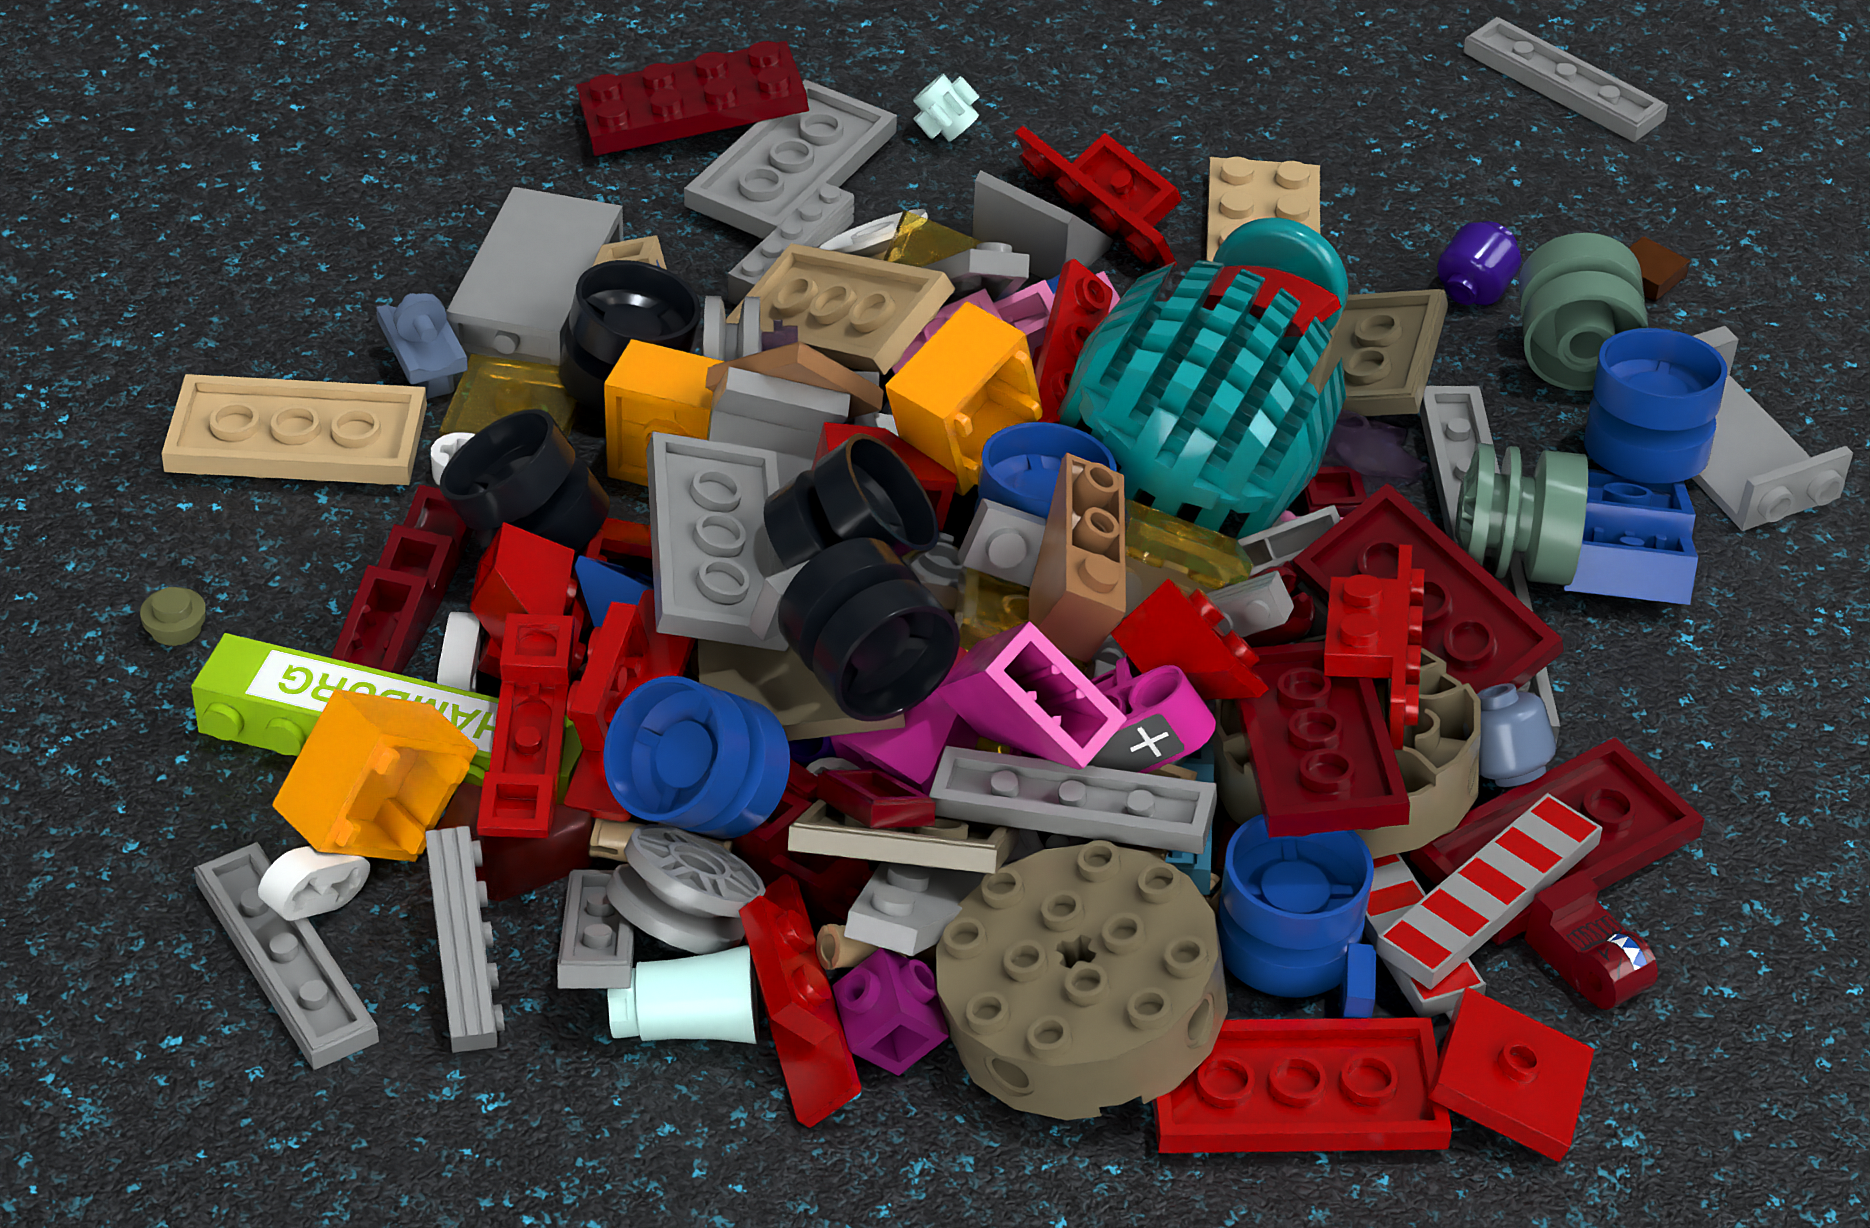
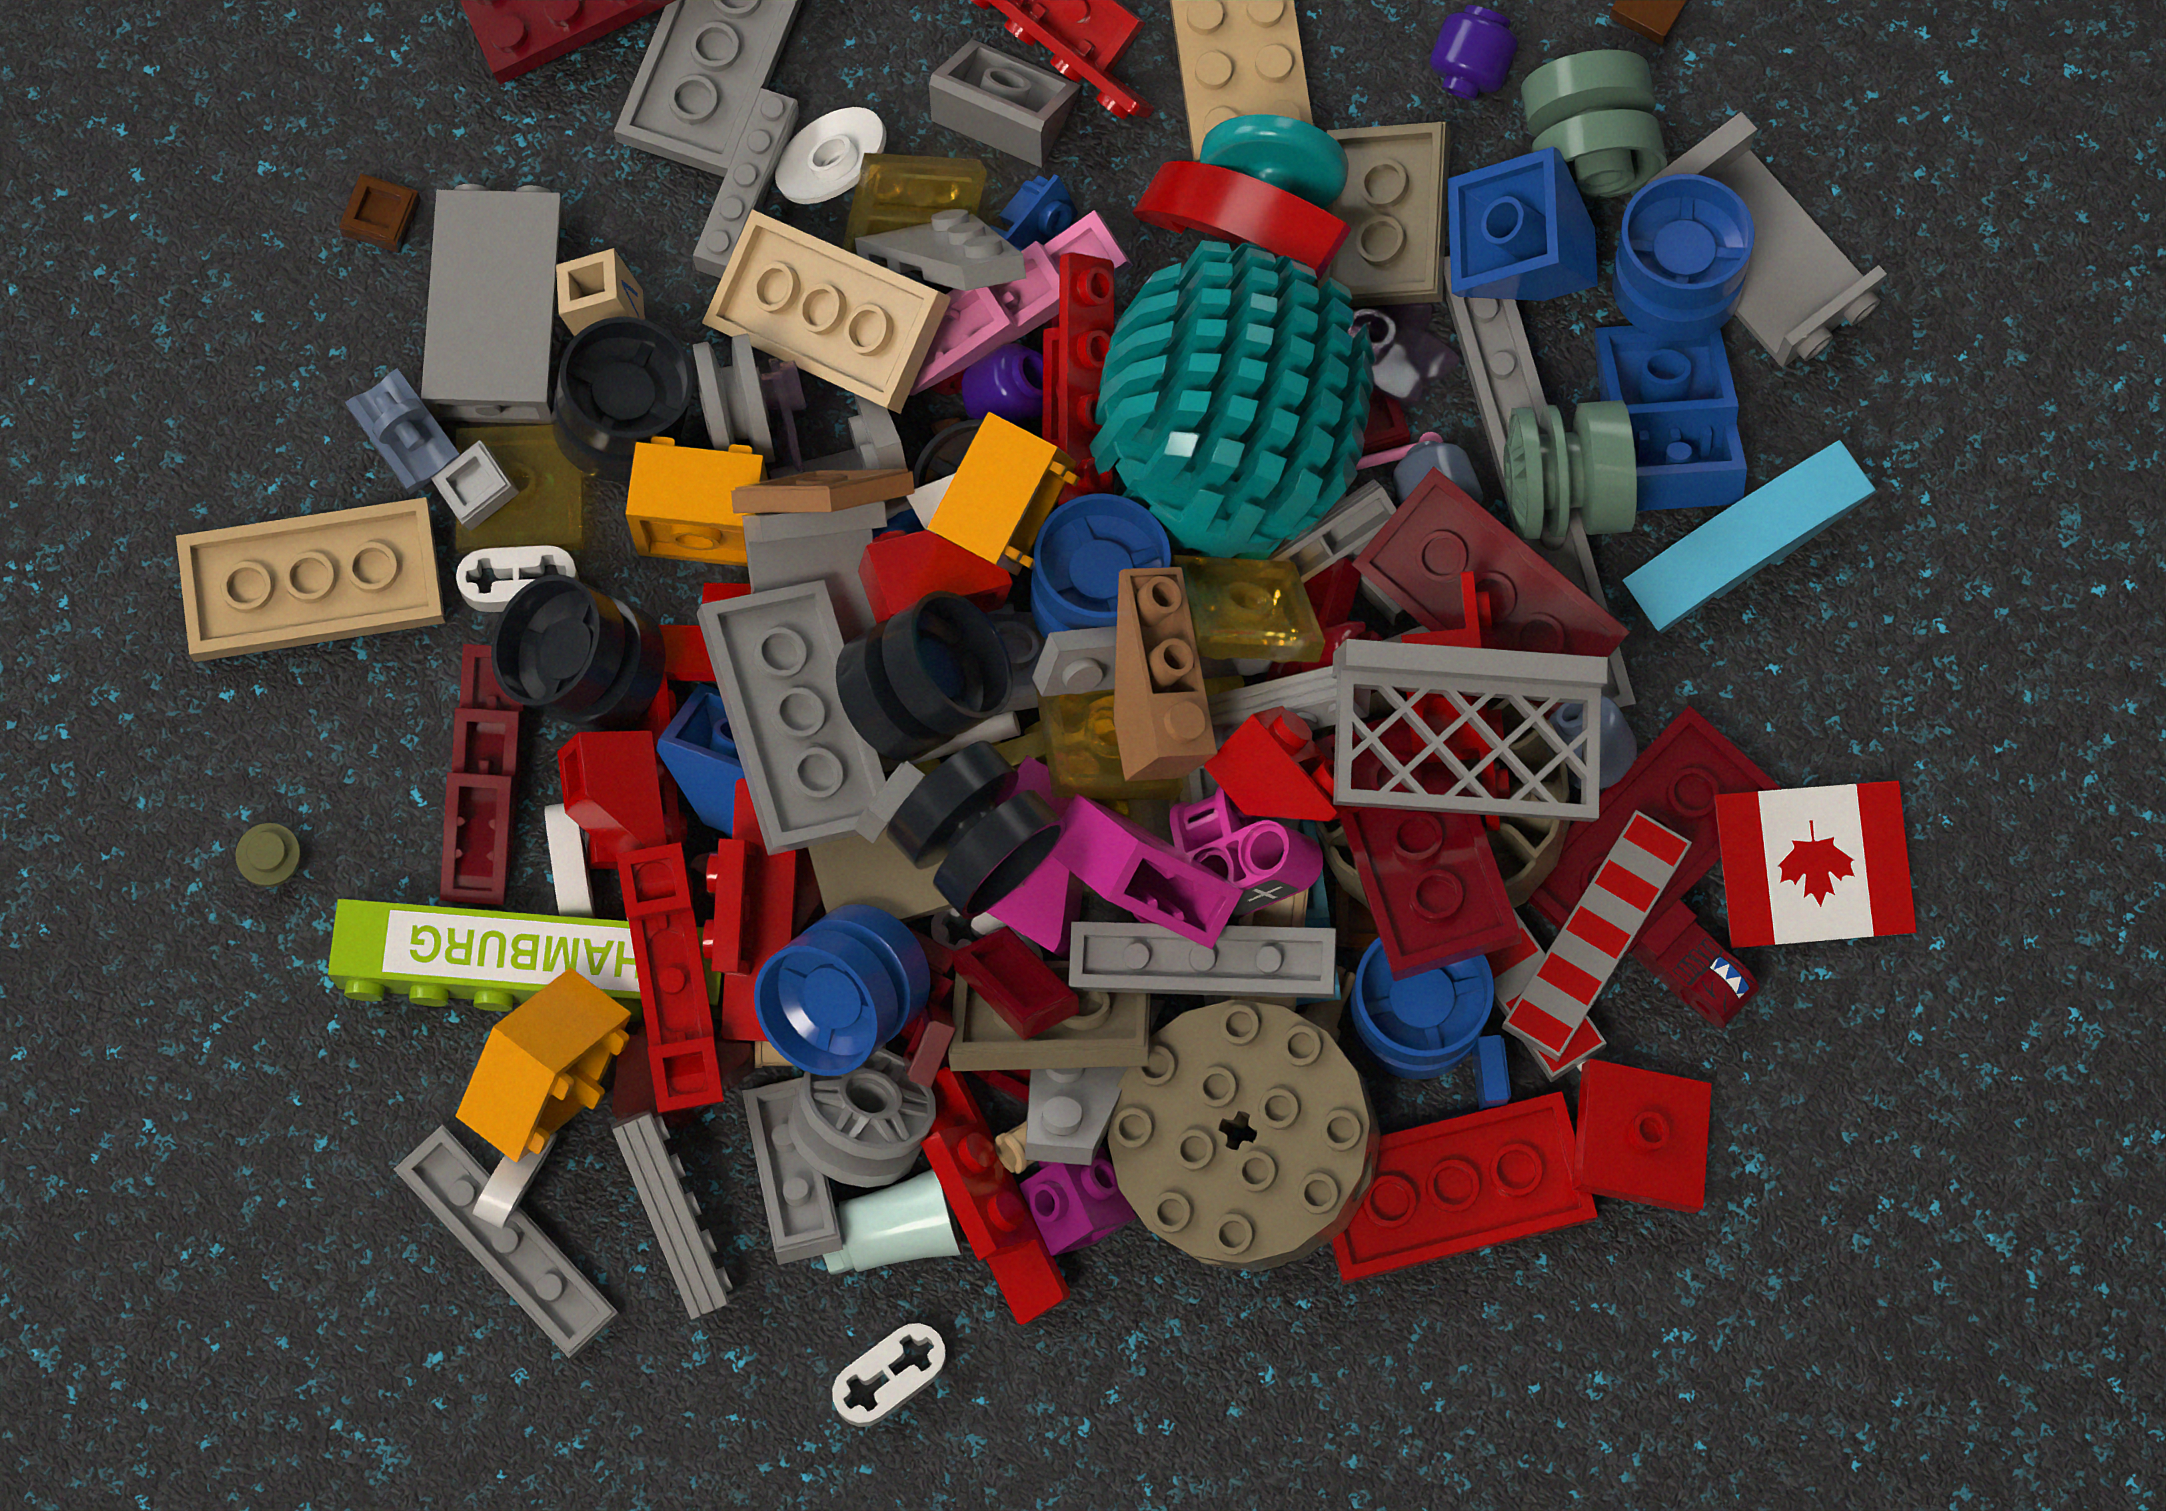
camera: 10 degrees left, 30 degrees up
none -> reddish brown tile [339,173,421,253]
none -> light grey tile [431,440,520,531]
none -> white beam [832,1323,946,1427]
none -> dark red tile [903,1002,955,1088]
none -> light grey fence [1332,639,1608,822]
none -> blue slope [1447,146,1598,301]
none -> medium azure slope [1623,440,1877,633]
none -> sticker [1715,781,1917,948]

